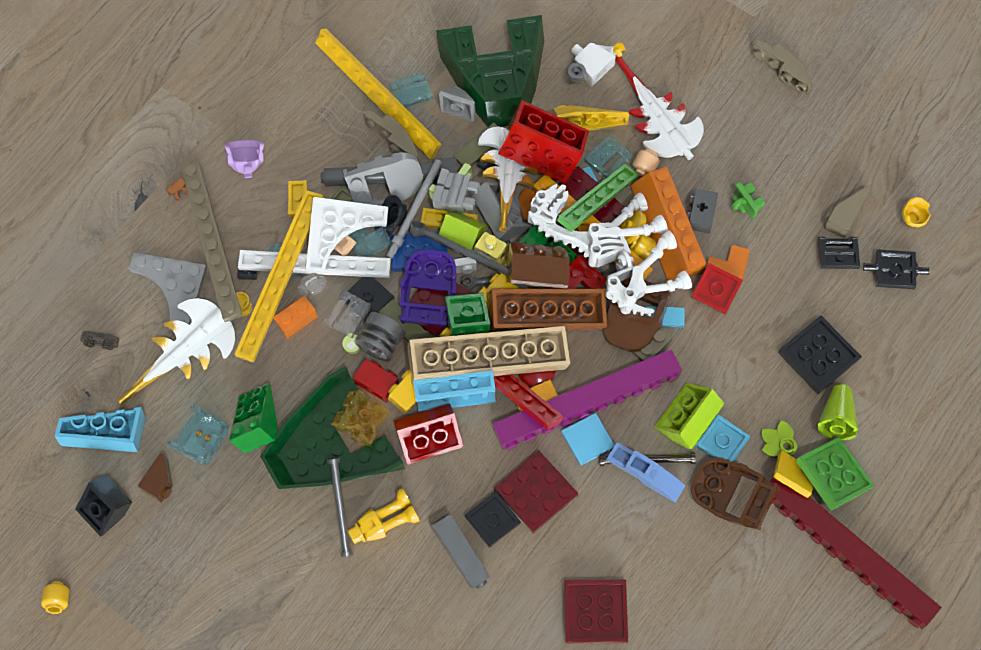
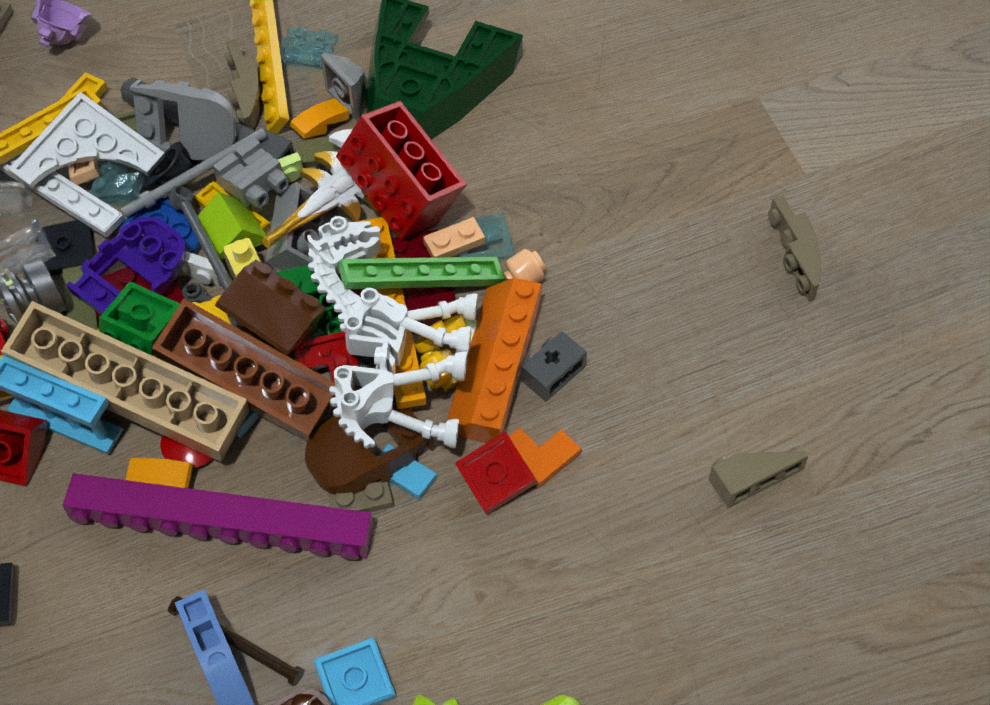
camera: 30 degrees right, 10 degrees down
red plate [494,374,563,431] -> none
dark red plate [494,450,579,534] -> none
yellow wedge [553,105,629,131] -> none
medium azure tile [561,413,615,466] -> none
white torso [568,42,626,87] -> none
white animal [615,56,704,160] -> none
lime slope [654,382,725,449] -> none
bright green hips [731,182,765,219] -> none
black plate [778,315,862,395] -> none
black plate [818,237,860,269] -> none
black plate [863,249,930,290] -> none
yellow hair [902,197,931,228] -> none
none -> light orange slope [290,98,350,139]
none -> light nougat plate [423,217,485,258]

